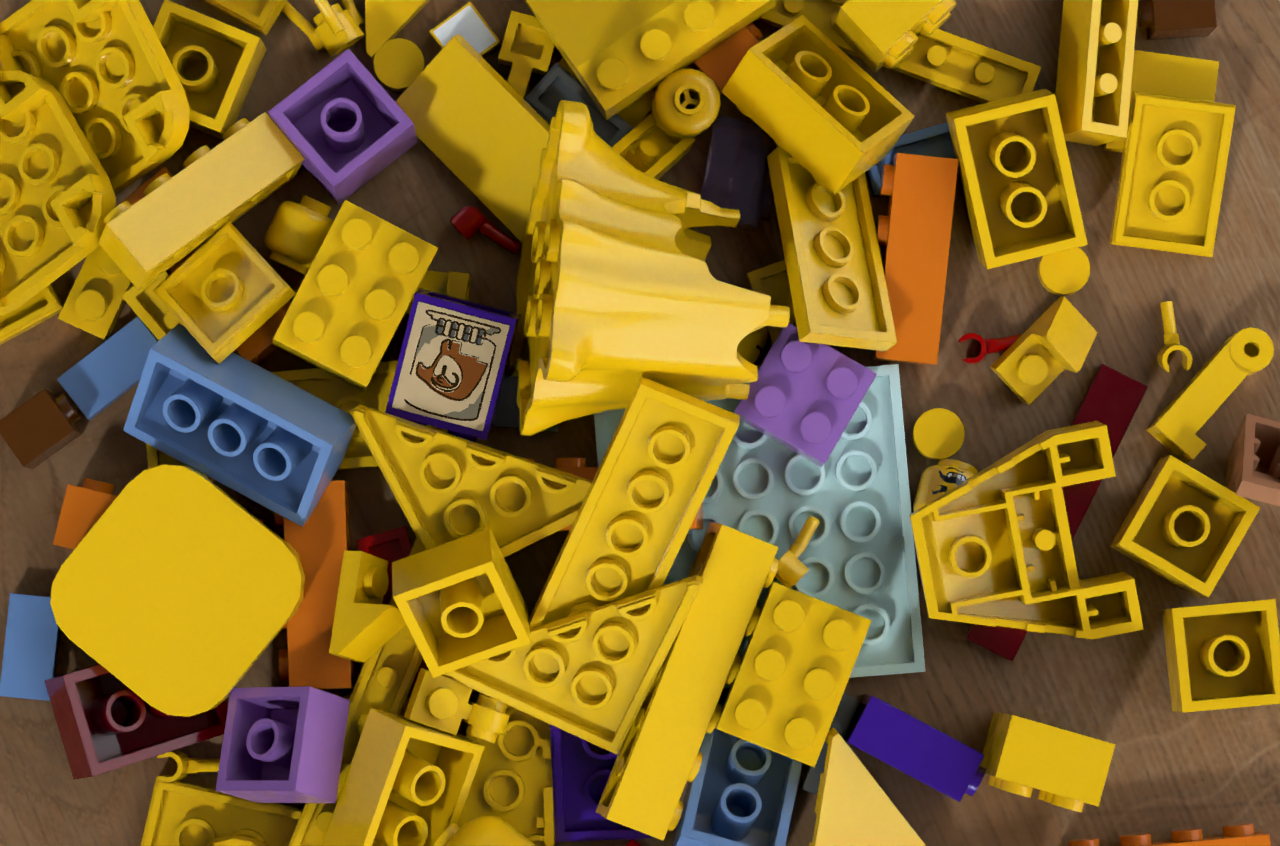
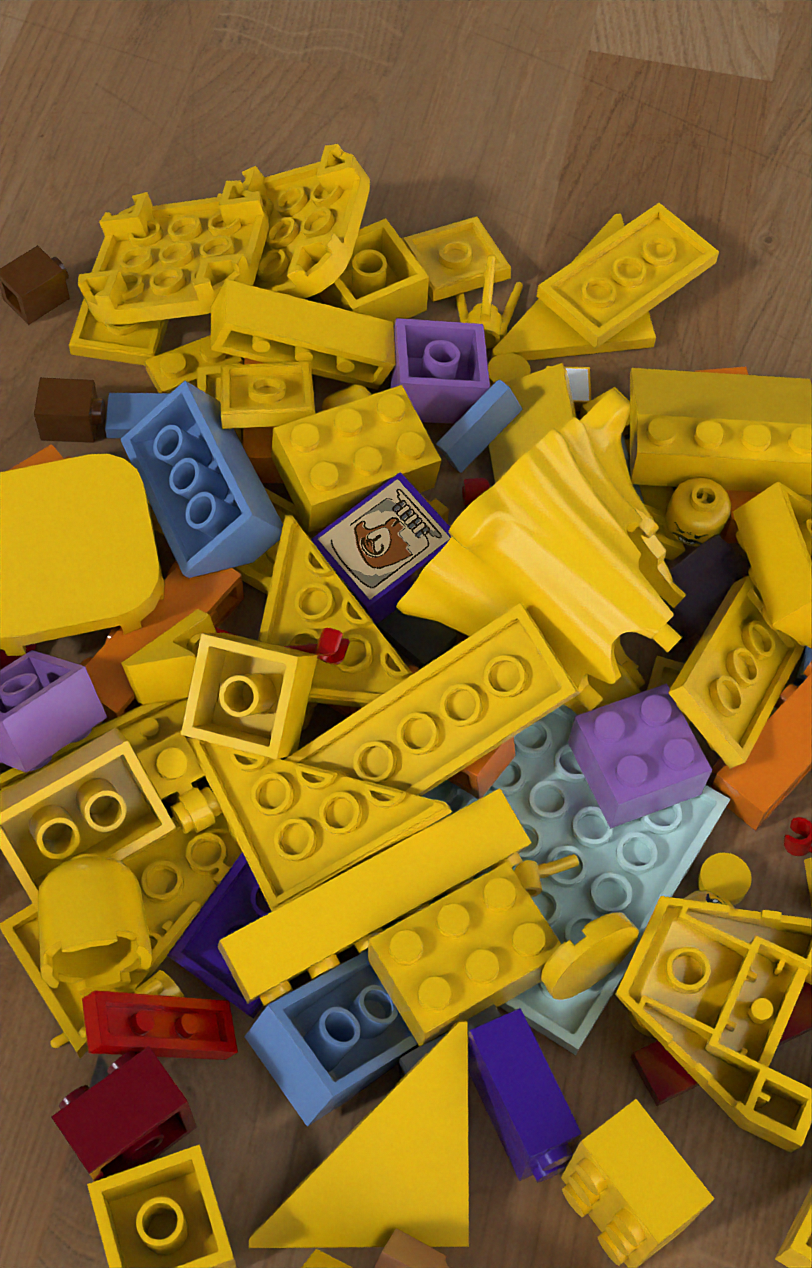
camera: 40 degrees right, 25 degrees down
none -> red hand [282,628,350,665]
none -> medium blue tile [436,379,522,473]
none -> yellow tile [541,912,639,1000]

